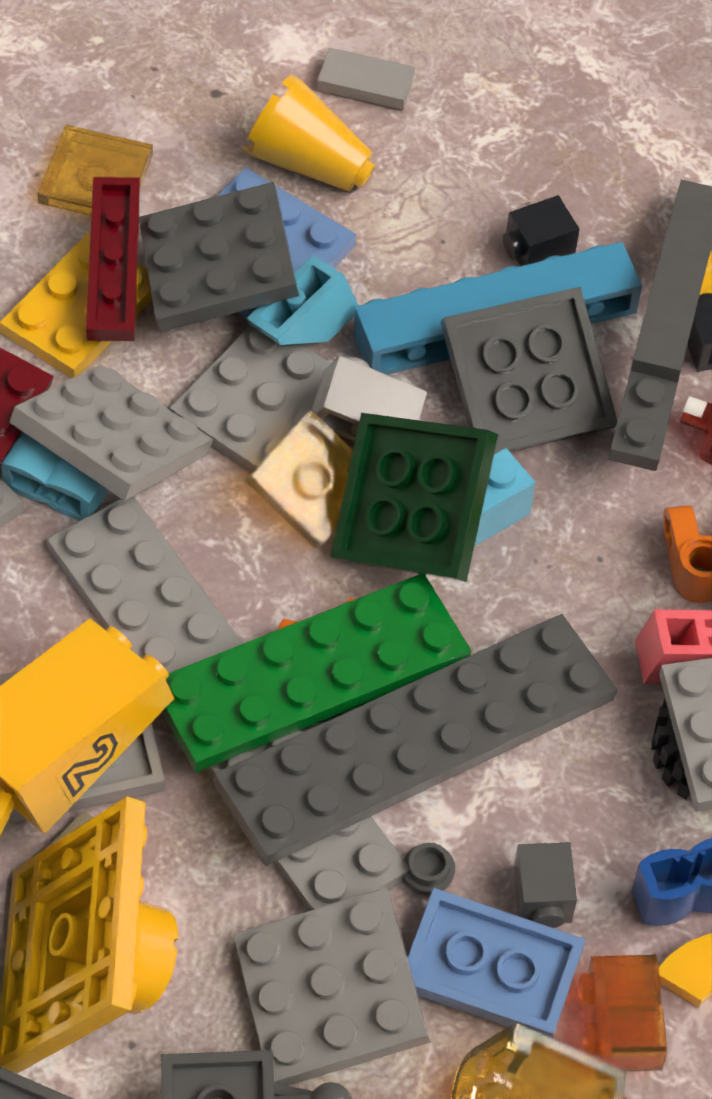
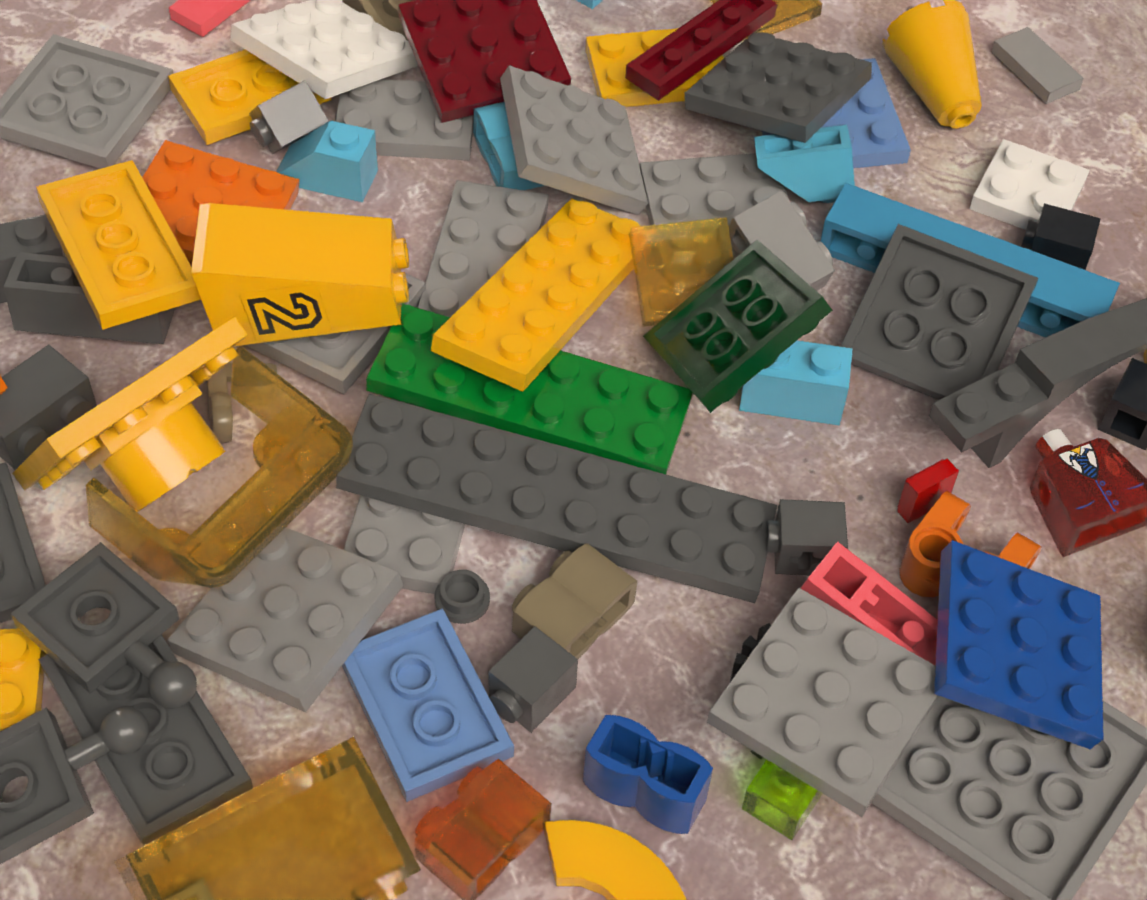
camera: 45 degrees right, 5 degrees down
none -> clear yellow windscreen [86,345,353,588]
none -> yellow plate [431,198,656,392]
none -> dark tan brick [512,543,638,659]
none -> dark grey brick [766,499,848,576]
none -> red tile [897,458,959,524]
none -> white plate [969,139,1090,230]

